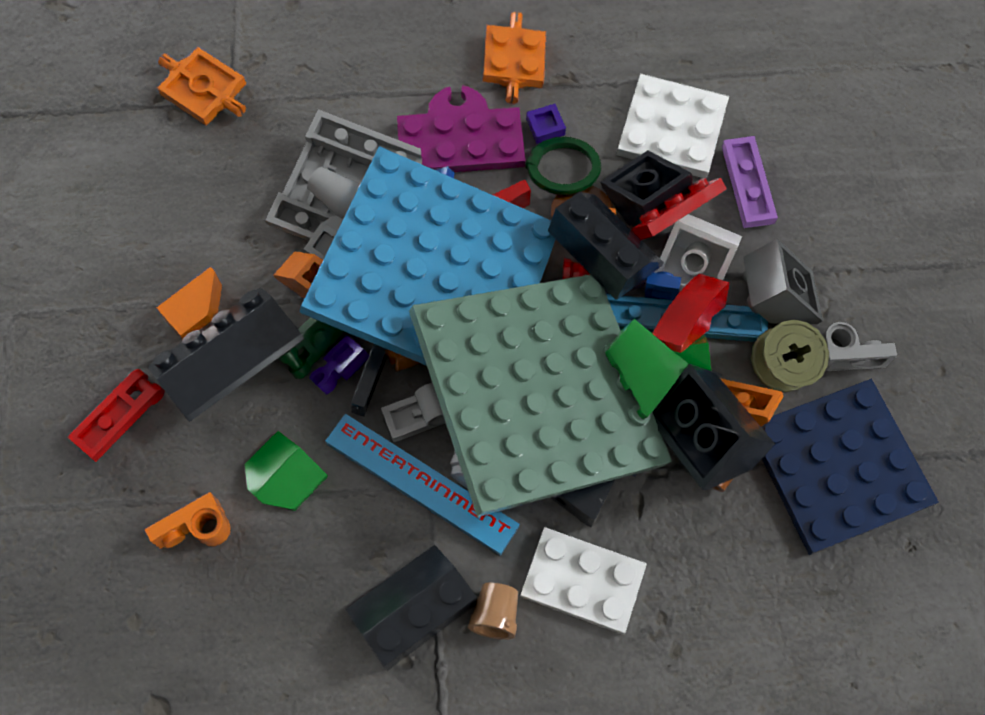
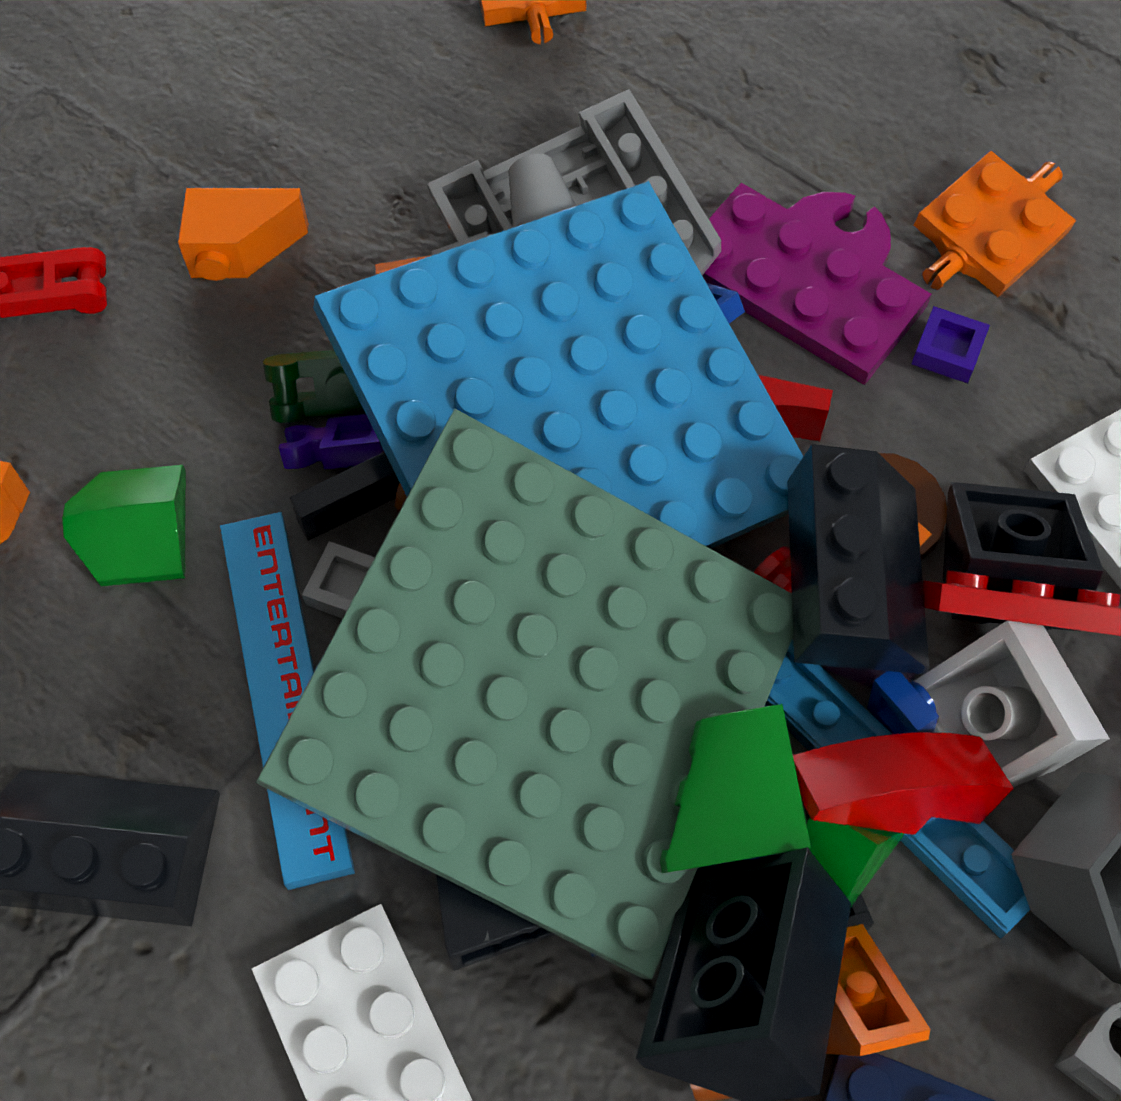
camera: 45 degrees right, 5 degrees down
black slope [147,287,305,422] -> none
medium nougat piece [468,583,518,640] -> none
dark green piece [525,137,602,195] -> none
olive piece [751,320,829,393] -> none

